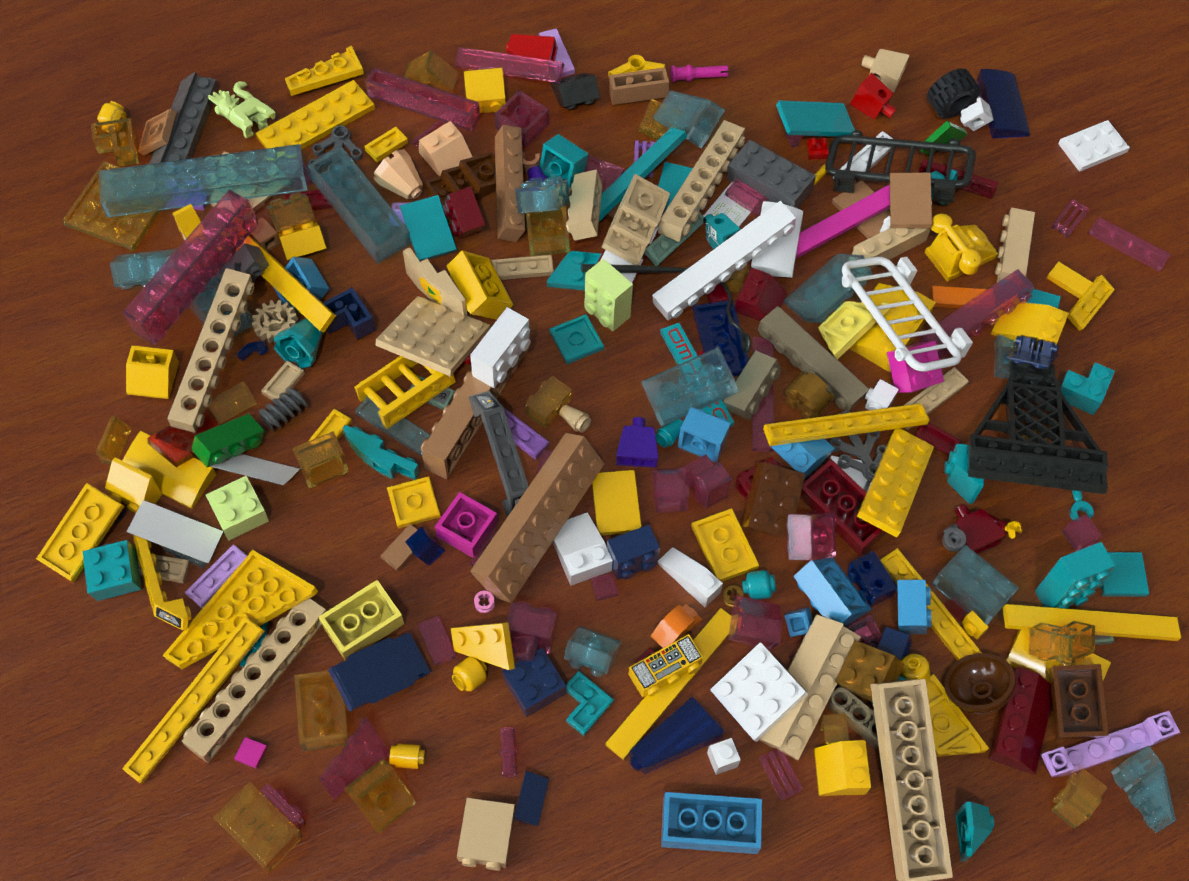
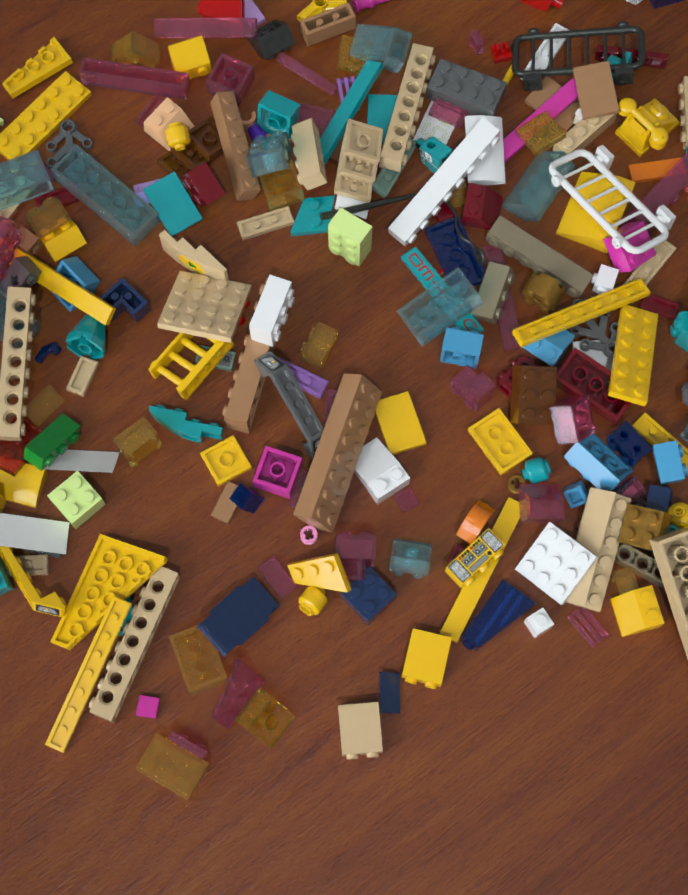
camera: 10 degrees left, 10 degrees up
lavender tile [185,544,247,609] -> none
tan gear [252,300,298,343] -> none
dark grey piece [259,388,308,432] -> none
yellow tile [309,409,352,454] -> none
light yellow brick [318,580,404,661] -> none
clear light blue tile [355,396,430,456] -> none
yellow plate [365,127,408,163] -> none
light nougat cone [374,149,423,199] -> none
yellow brick [389,743,425,769] -> none
yellow brick [446,250,514,320] -> none
clear pink pin [499,727,518,778] -> none
teal tile [549,314,604,365] -> none
tan cone [559,404,591,433] -> none
teal tile [566,671,614,736] -> none
dark blue brick [607,525,660,580] -> none
dark purple torso [616,417,658,468] -> none
clear pink brick [652,468,689,513] -> none
teal cone [655,419,683,448] -> none
white slope [658,547,723,607] -> none
dark azure brick [661,792,762,854] -> none
teal tile [776,100,855,136] -> none
light yellow wing [818,301,890,360] -> none
green tile [920,121,968,156] -> none
none -> yellow head [165,122,191,151]
none -> clear pink axle [276,52,338,95]
none -> yellow panel [401,628,452,689]
none -> clear yellow plate [515,111,566,157]

